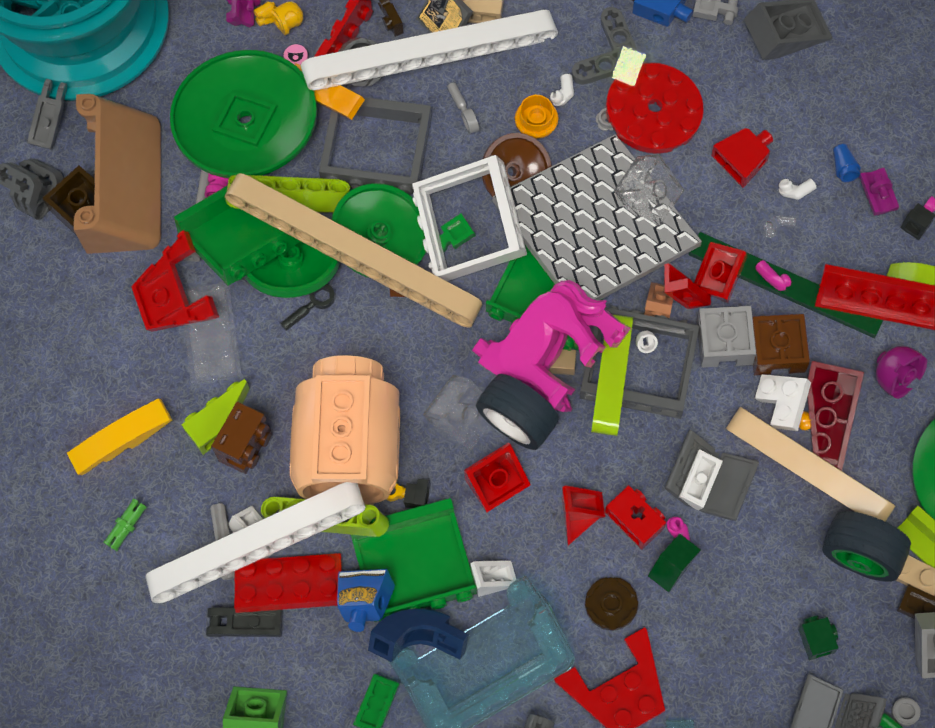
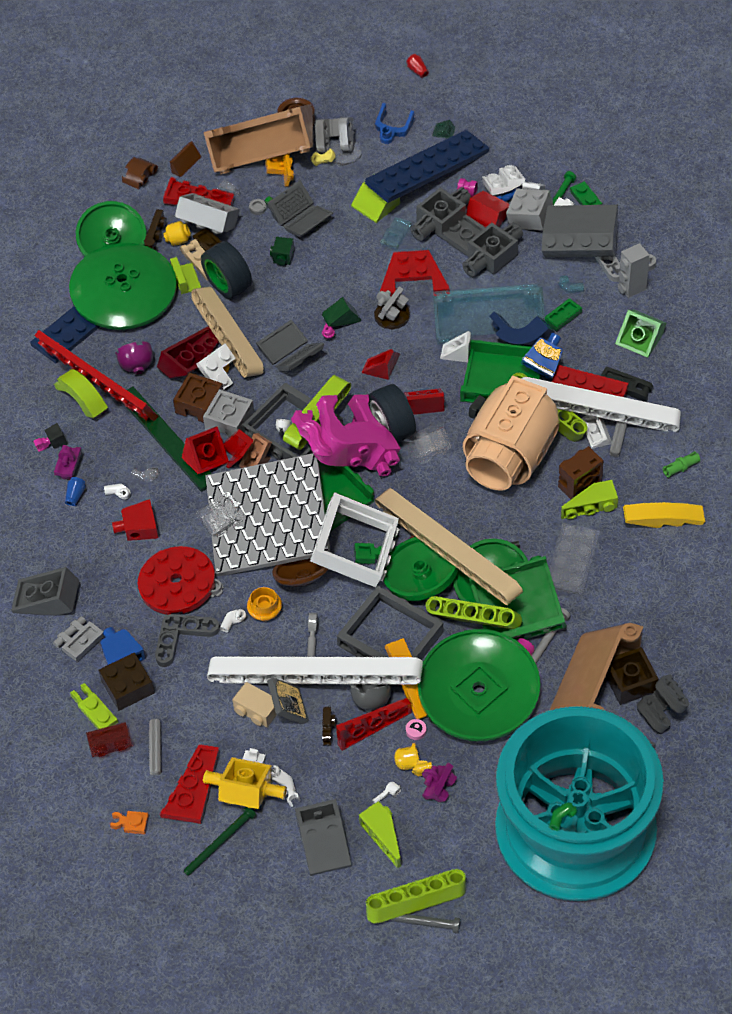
camera: 155 degrees left, 15 degrees down
red wing [131,230,219,332] -> none
red brick [605,485,666,550] -> none
clear neon green bracket [612,46,647,86] -> none
white slope [679,449,723,511] -> none
dark pink arm [755,260,792,291] -> none
none -> light grey hips [377,286,409,321]

